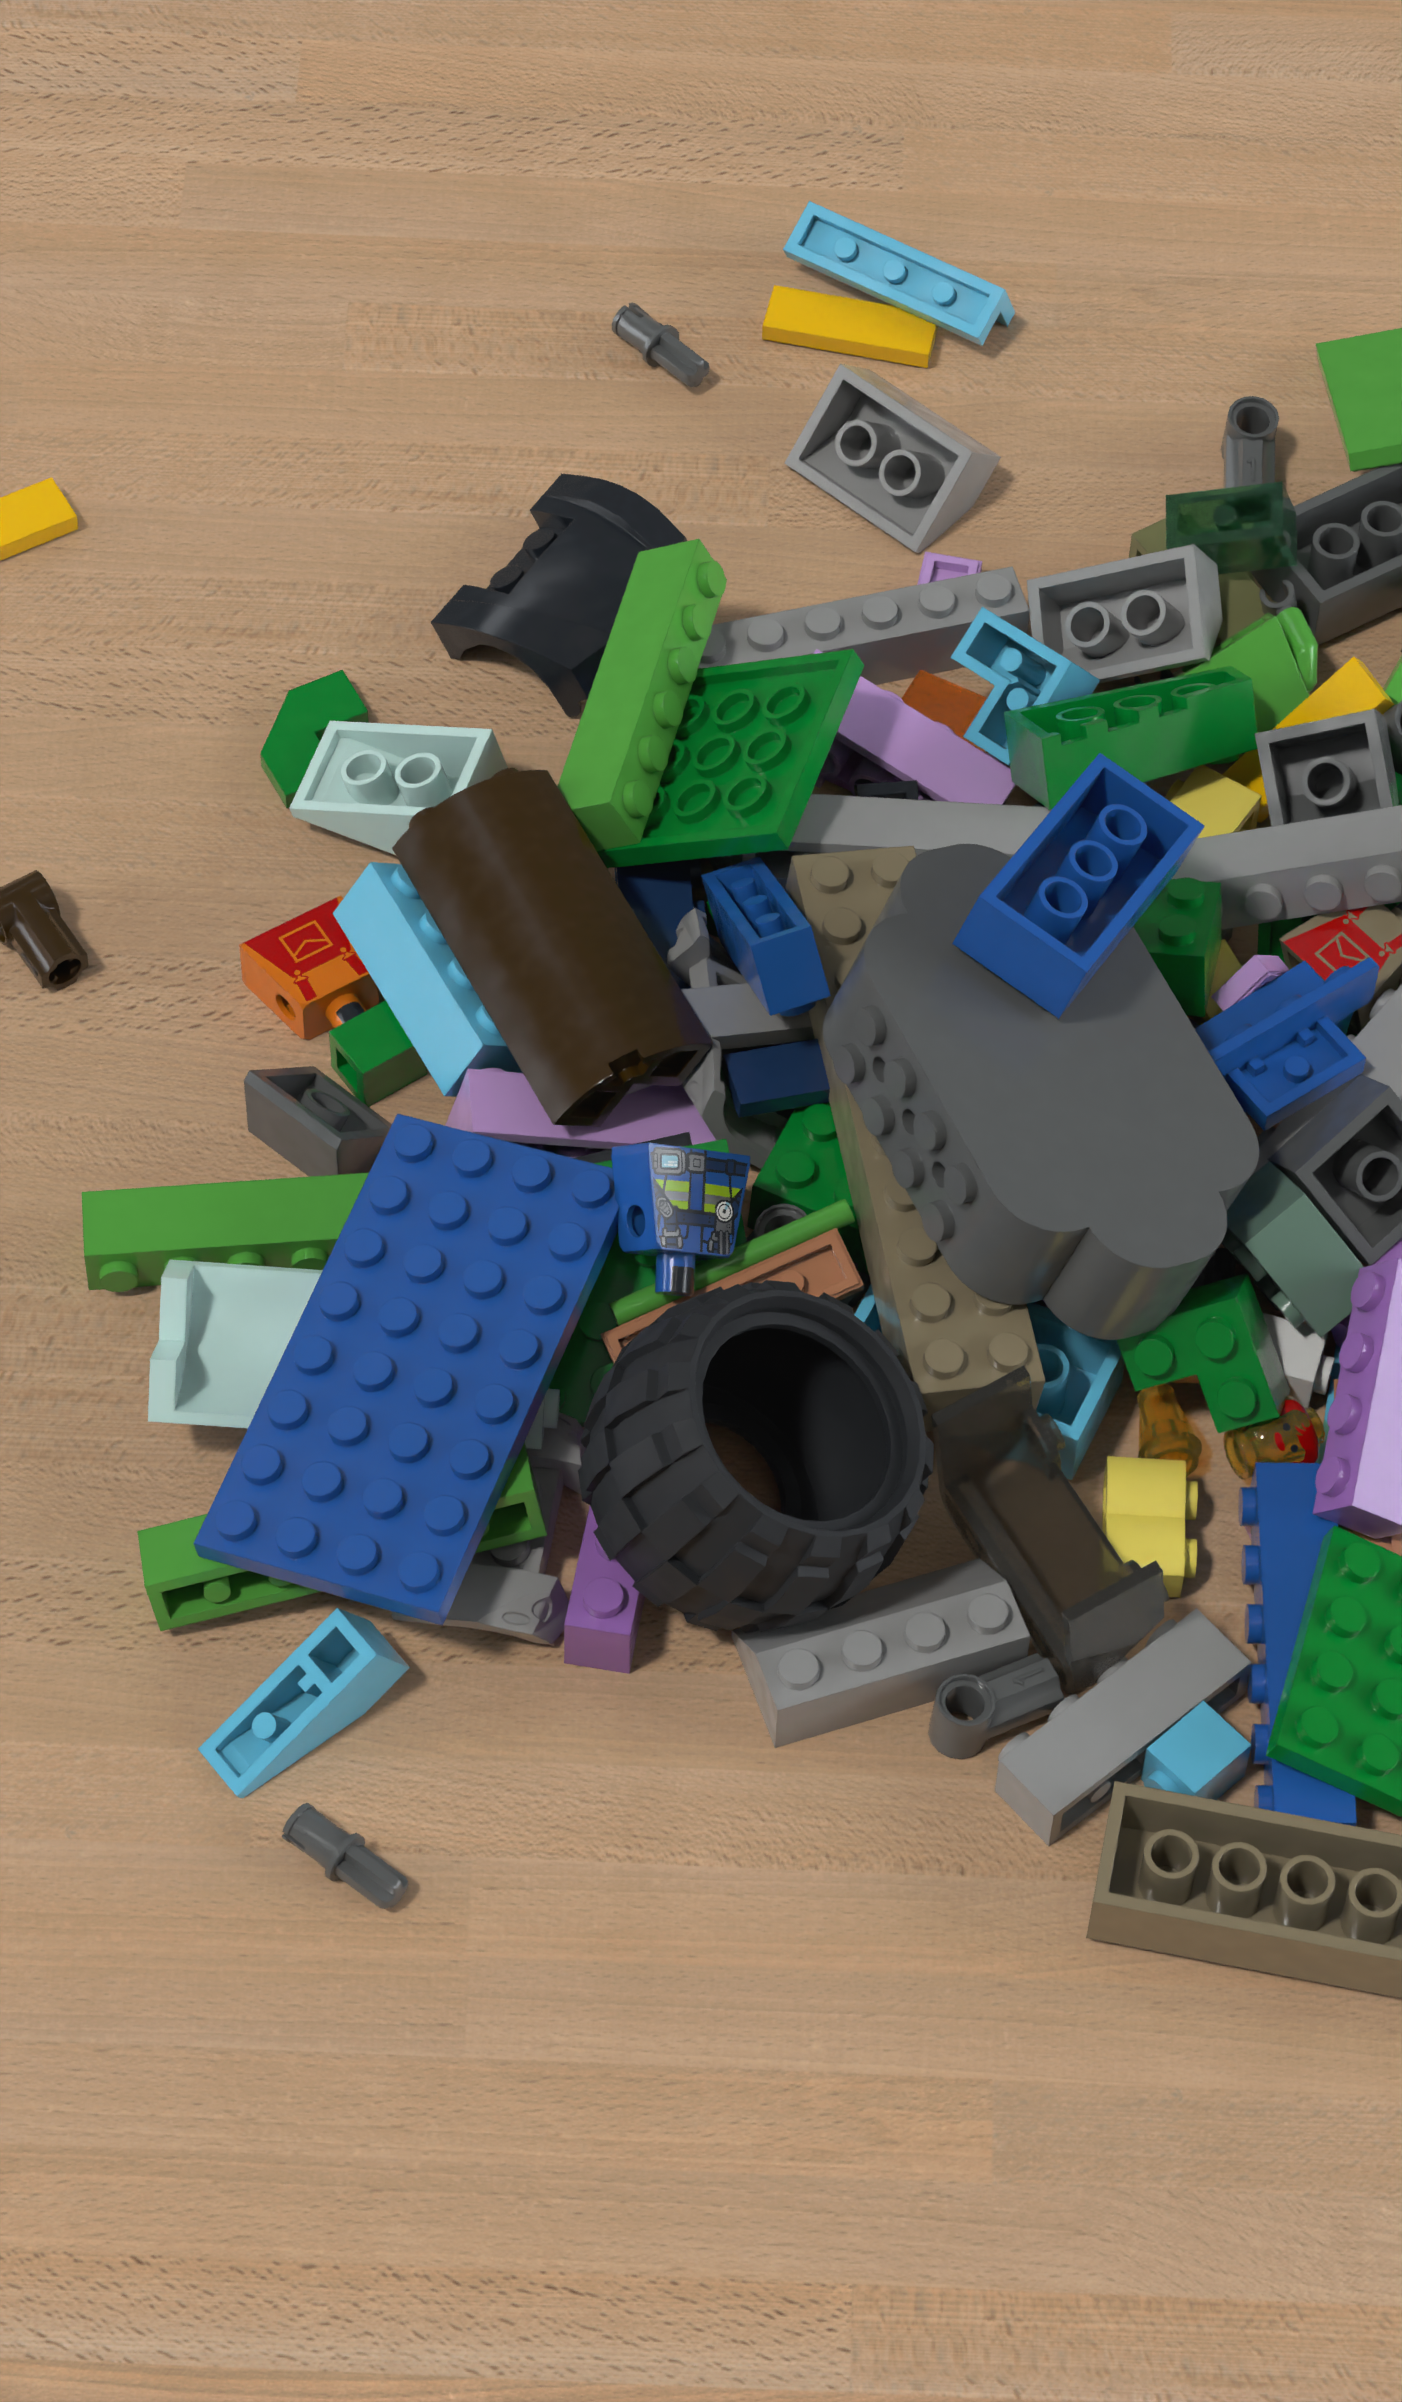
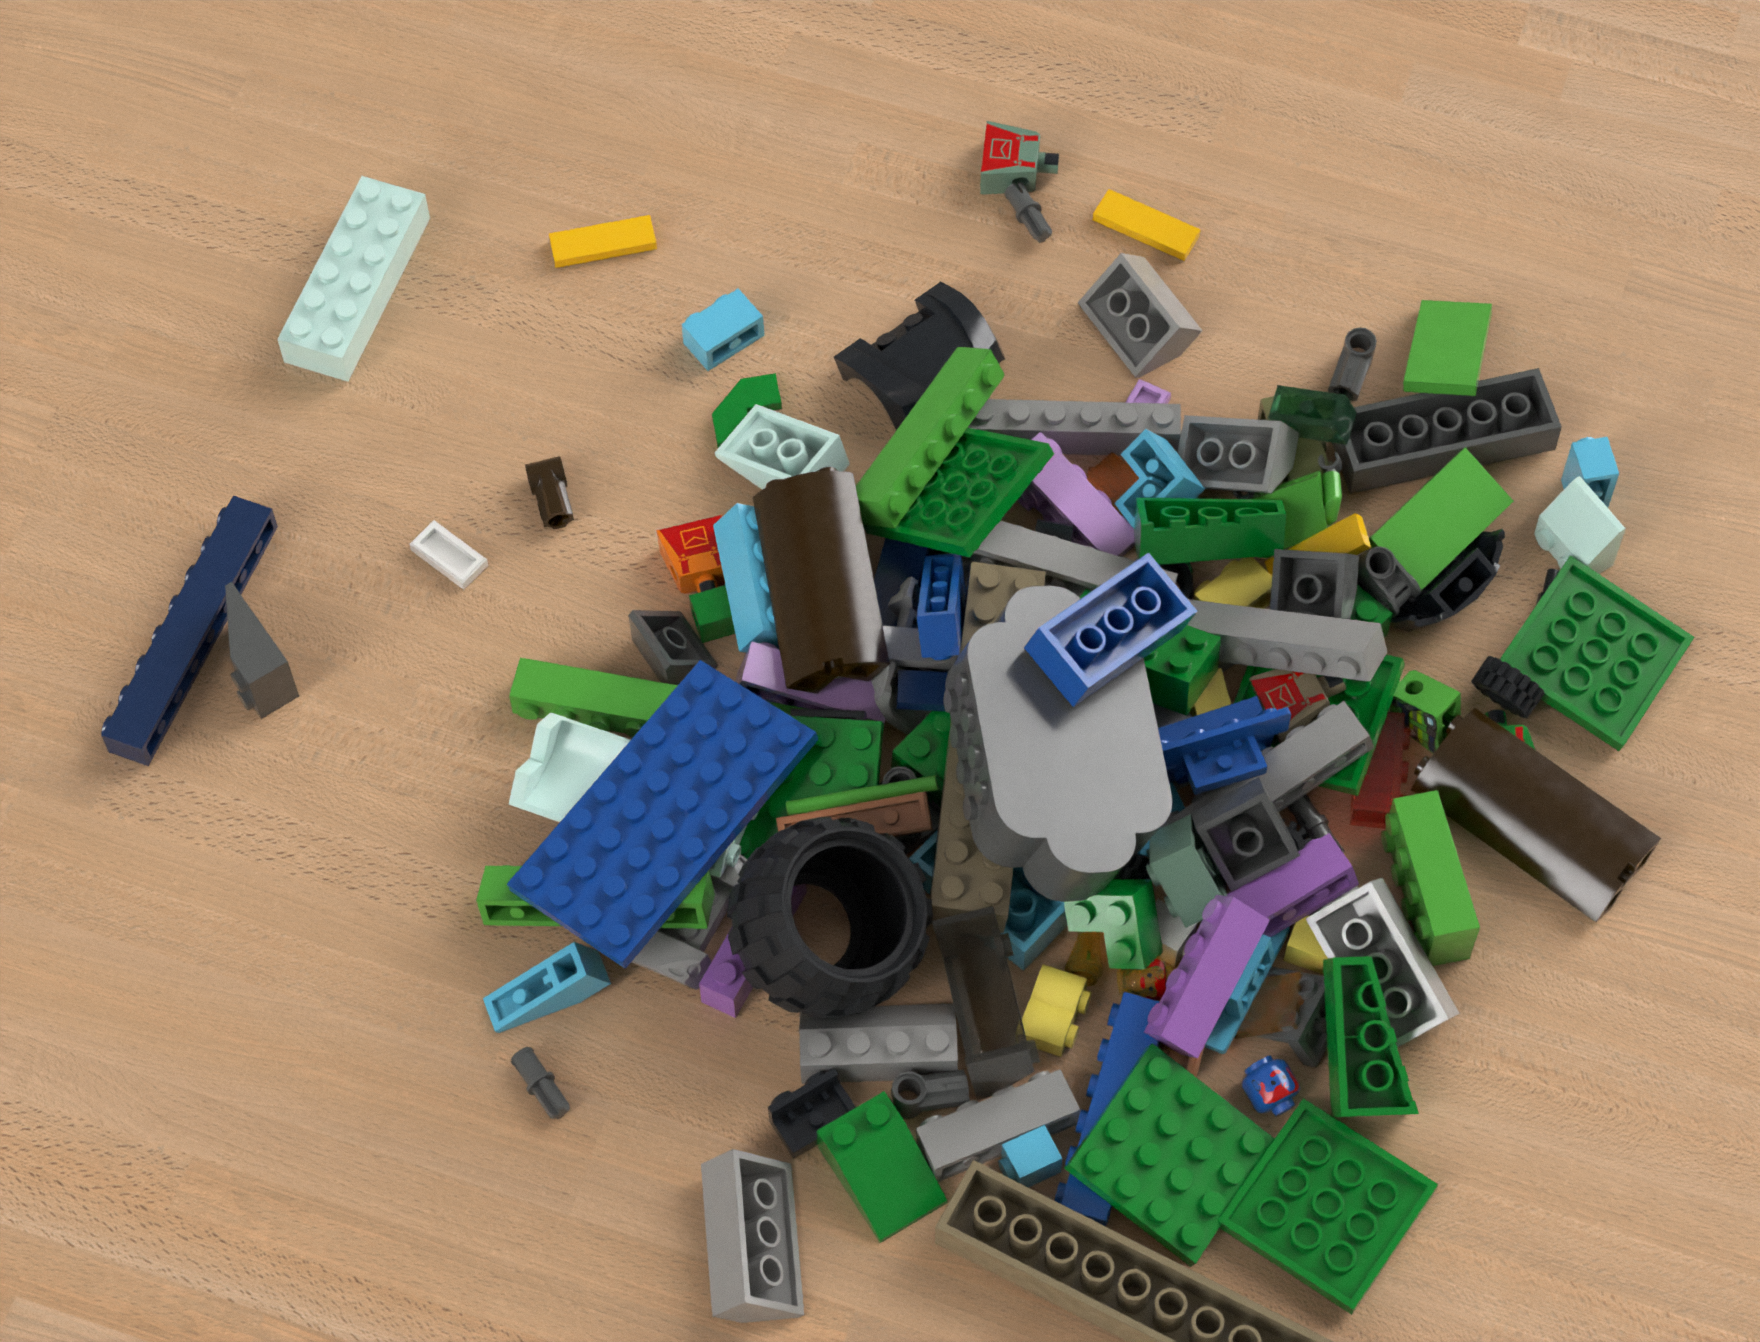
camera: 20 degrees right, 5 degrees up
torso [611,1142,750,1296] -> none
medium azure fence [783,201,1015,346] -> none
lavender tile [1211,955,1289,1011] -> none
none -> medium azure brick [681,289,765,371]
none -> light grey slope [701,1149,804,1323]
none -> black bracket [768,1068,856,1159]
none -> green slope [817,1091,948,1243]
none -> torso [980,121,1059,195]

